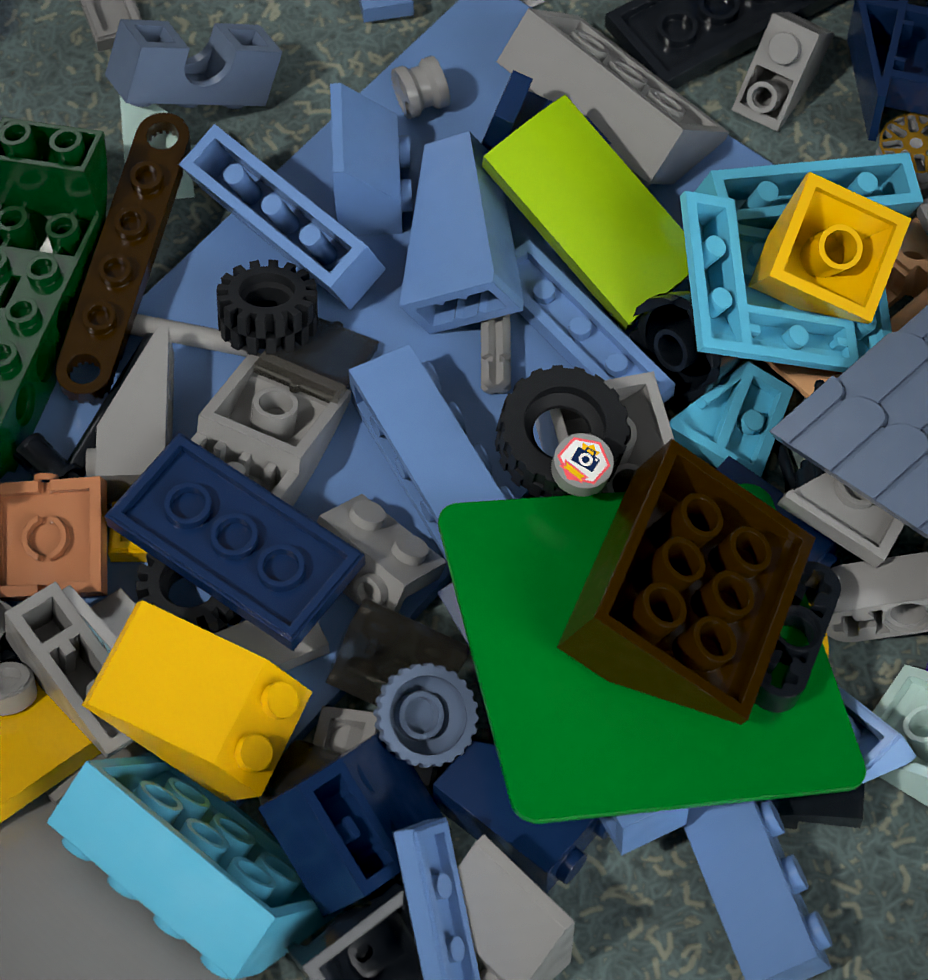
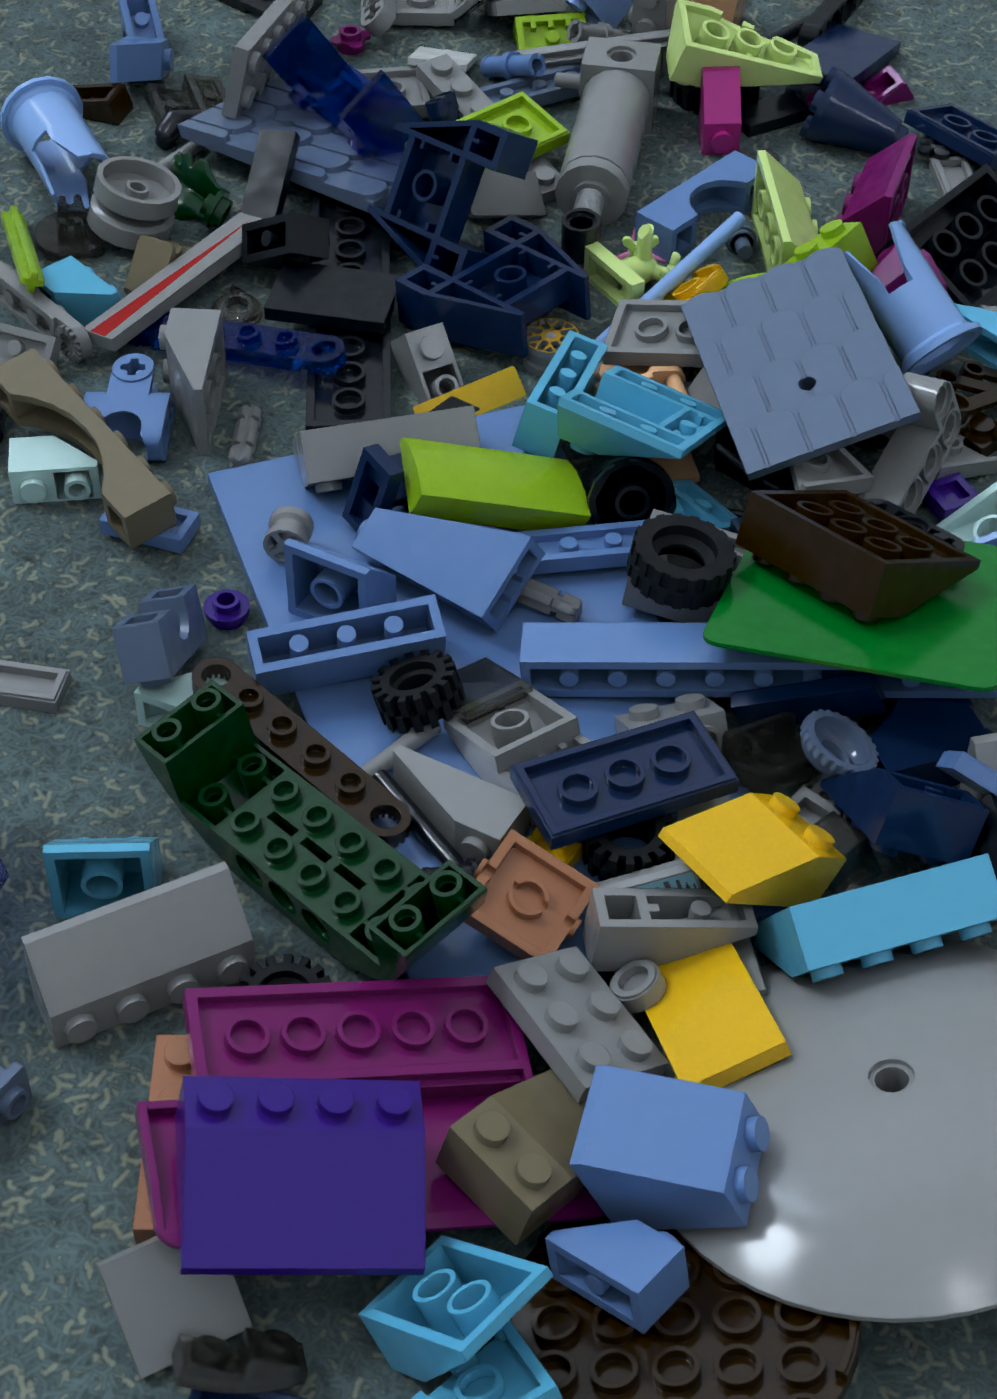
camera: 60 degrees left, 15 degrees down
tile [551,433,614,497] -> none
yellow slope [748,172,911,324] -> none
none -> dark purple plate [203,589,250,630]
none -> yellow sticker [413,366,526,415]

